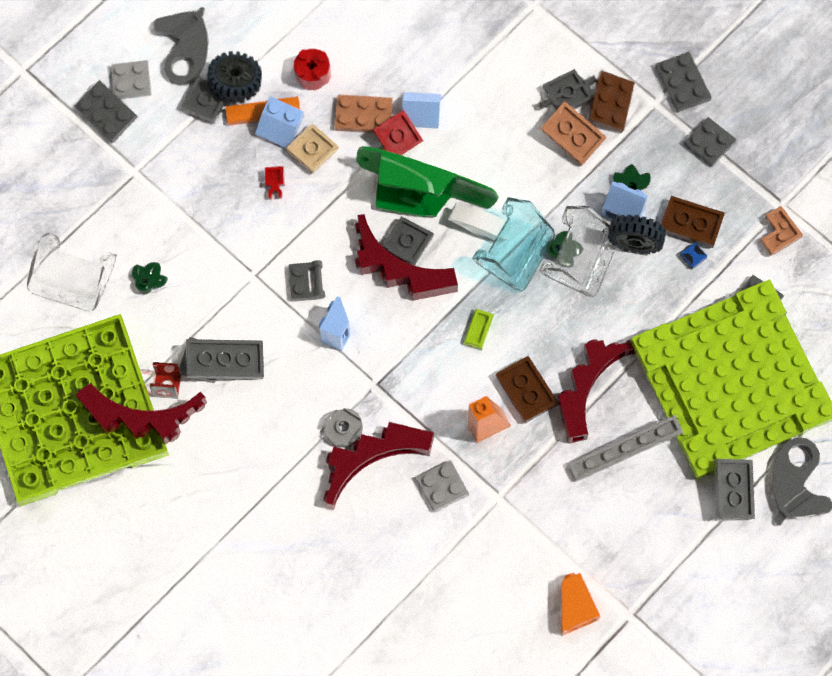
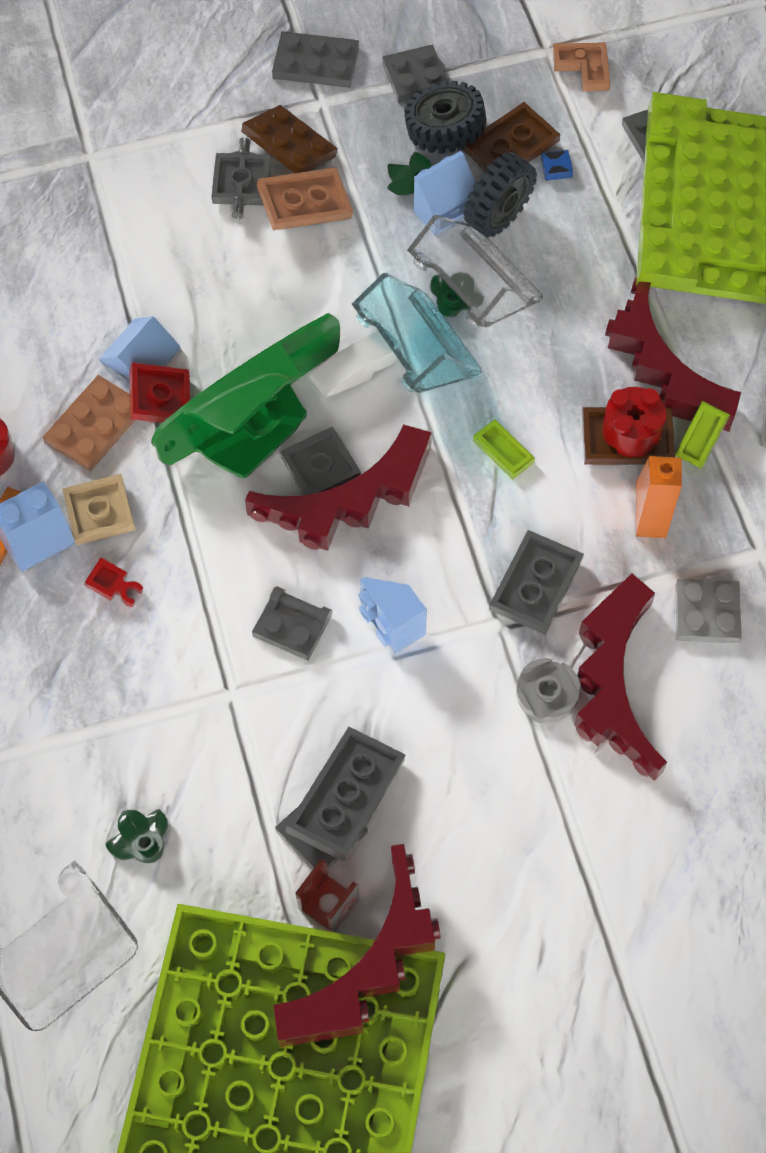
camera: 60 degrees left, 5 degrees down
none -> black wheel [404,81,487,153]
none -> dark grey plate [489,530,584,635]
none -> red brick [602,387,666,457]
none -> lime tile [675,401,730,469]

